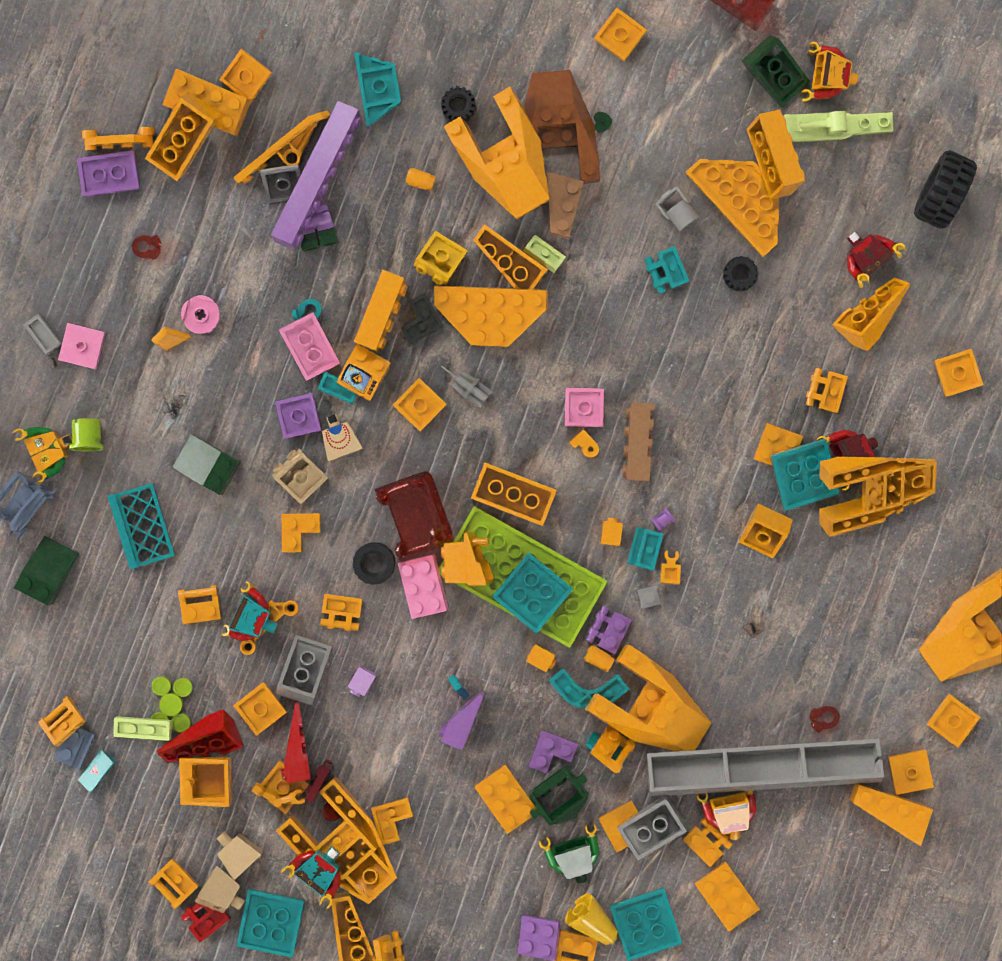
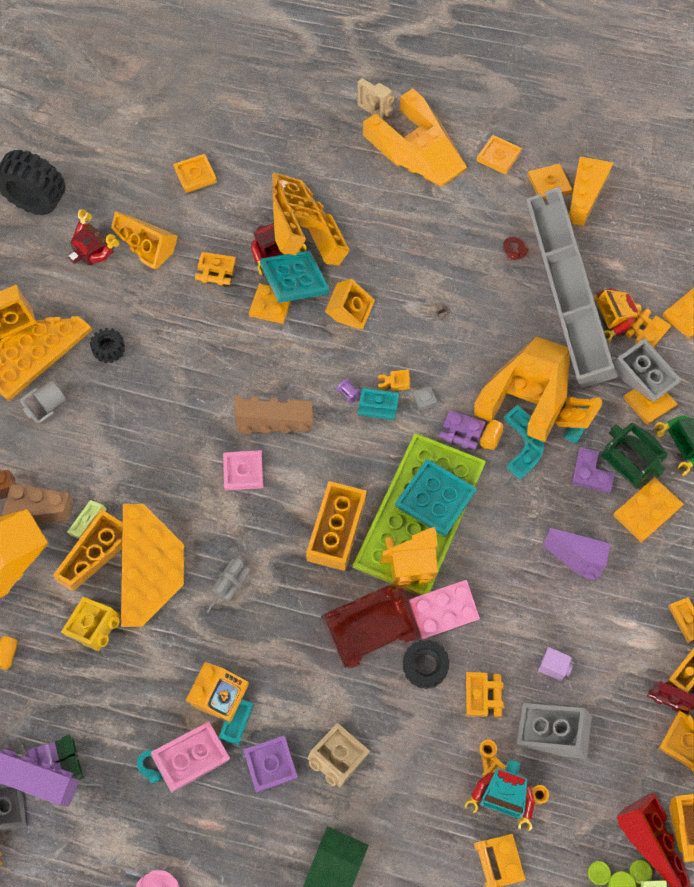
camera: 105 degrees left, 25 degrees down
light orange plate [233,682,288,736] -> none
light orange plate [281,513,321,552] -> none
red wedge [281,703,310,783] -> none
tan torso [322,414,364,462] -> none
light orange brick [354,270,408,353] -> none
light orange plate [393,378,447,432] -> none
pearl dark grey plate [401,293,444,345] -> none
teal tile [448,675,469,700] -> none
light orange brick [526,643,557,672] -> none
light orange leg [569,429,599,458] -> none
light orange brick [600,517,623,546] -> none
teal plate [644,246,689,294] -> none

